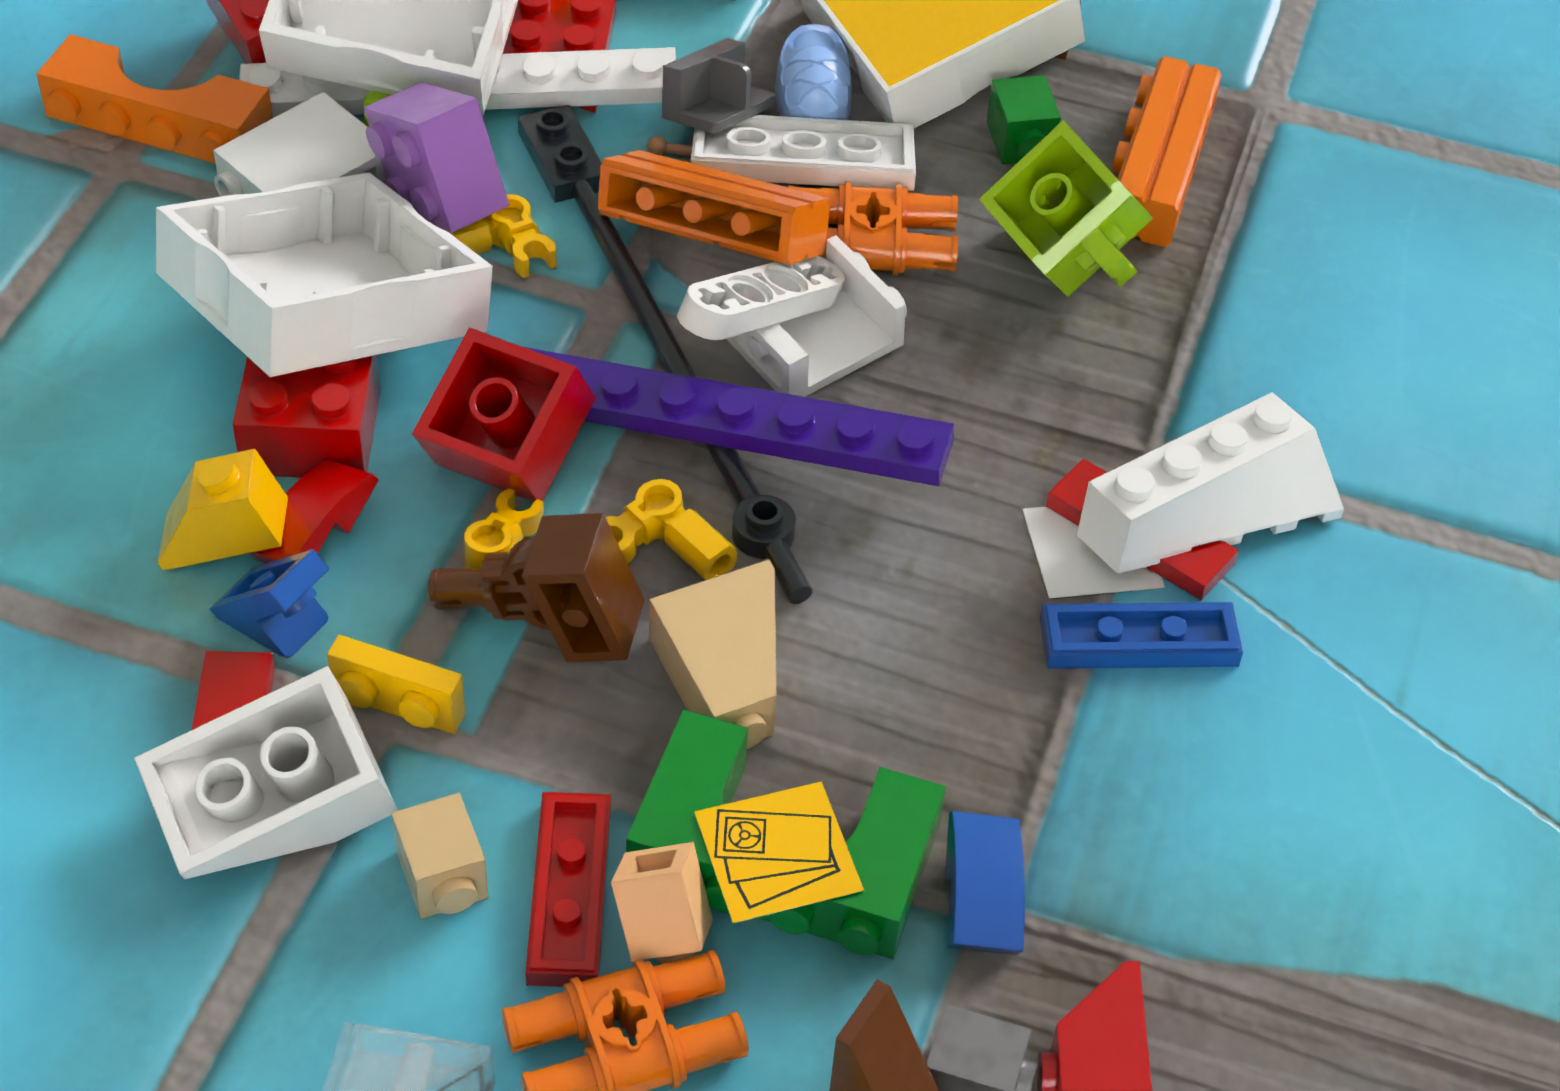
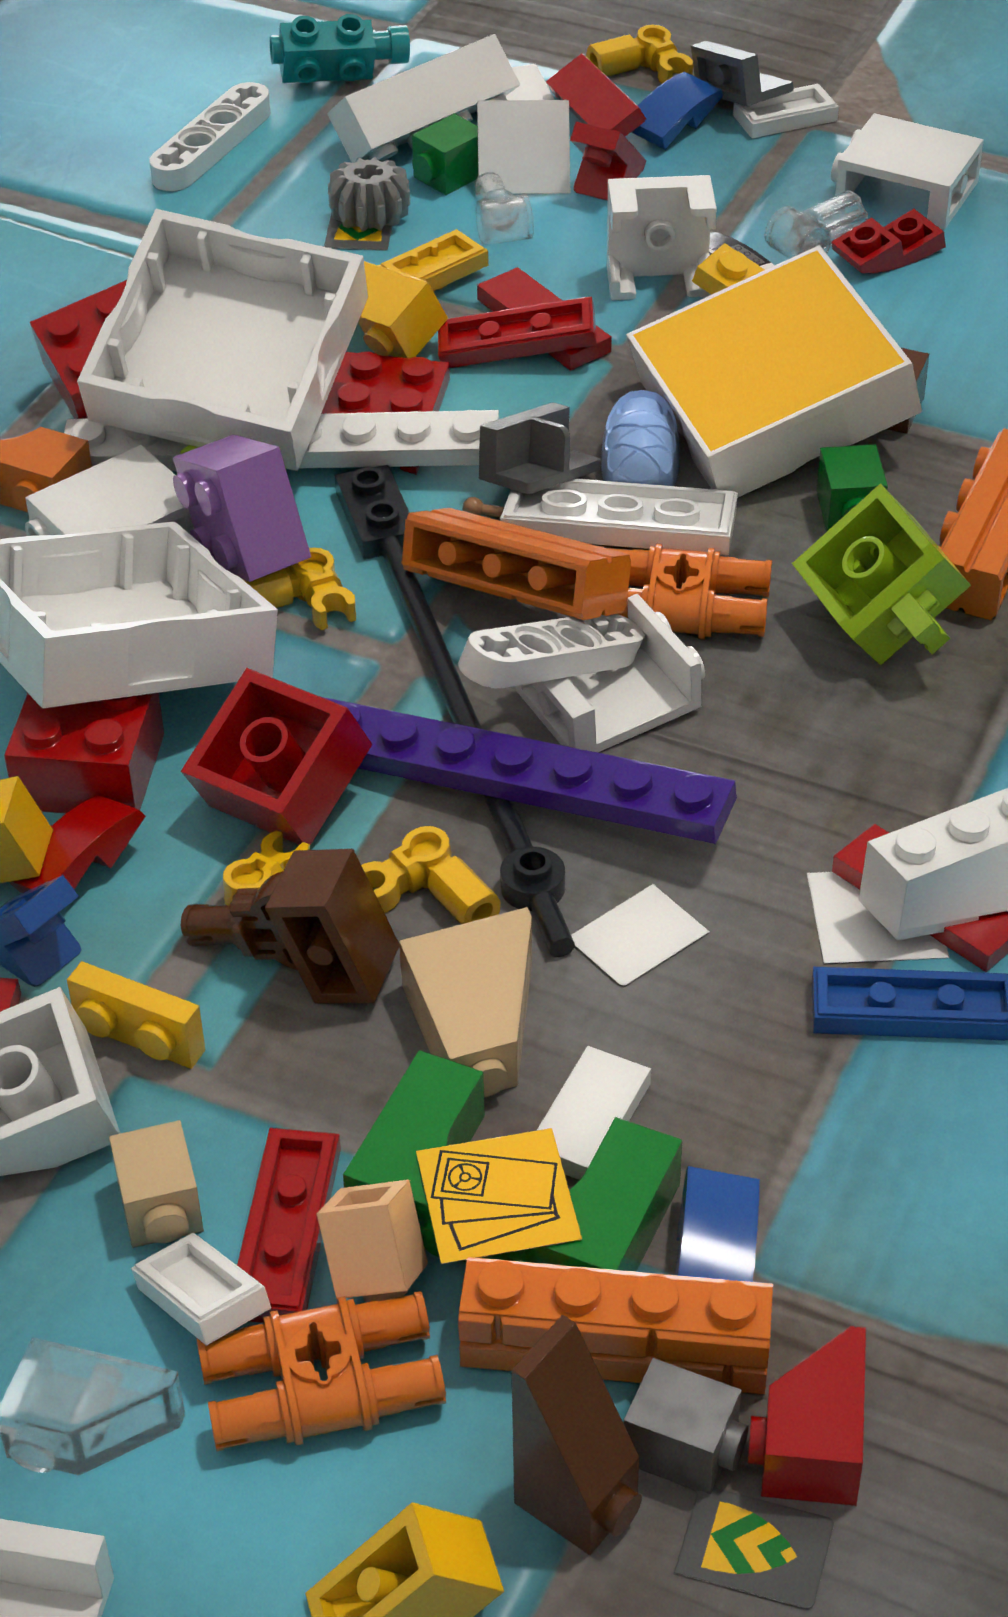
camera: 10 degrees right, 5 degrees down
none -> white tile [131,1233,271,1346]
none -> orange brick [458,1257,773,1394]
none -> white tile [537,1046,651,1180]
none -> white sticker [571,884,710,986]

